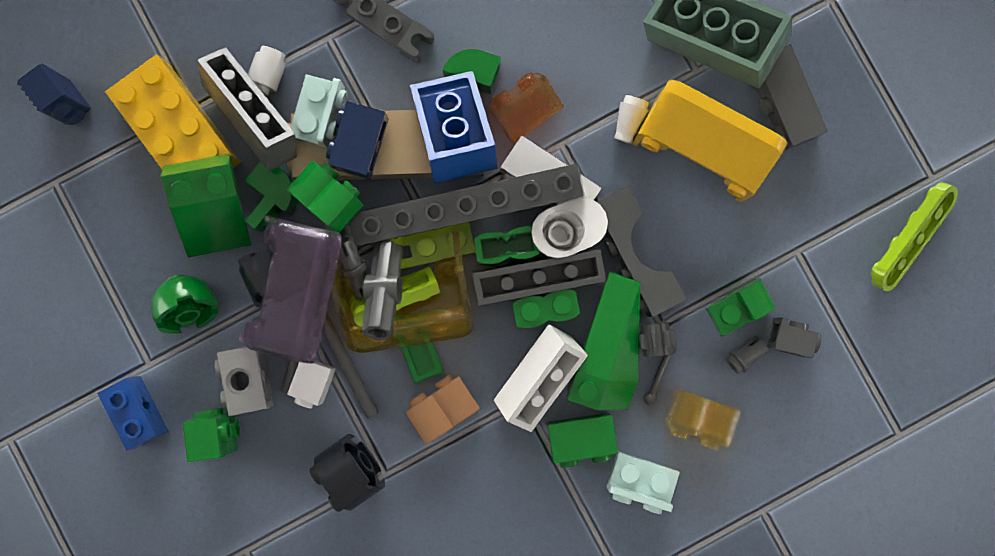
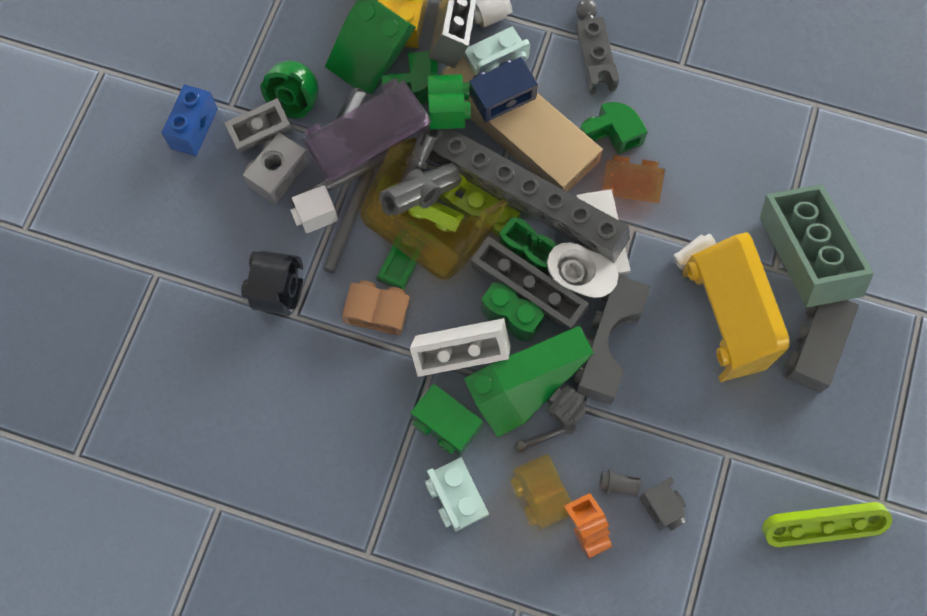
camera: 45 degrees right, 15 degrees down
green brick [182,408,241,462] -> none
blue slope [410,71,498,184] -> none
green brick [705,278,776,336] -> none
none -> light grey brick [224,99,293,153]
none -> orange leg [564,493,612,559]

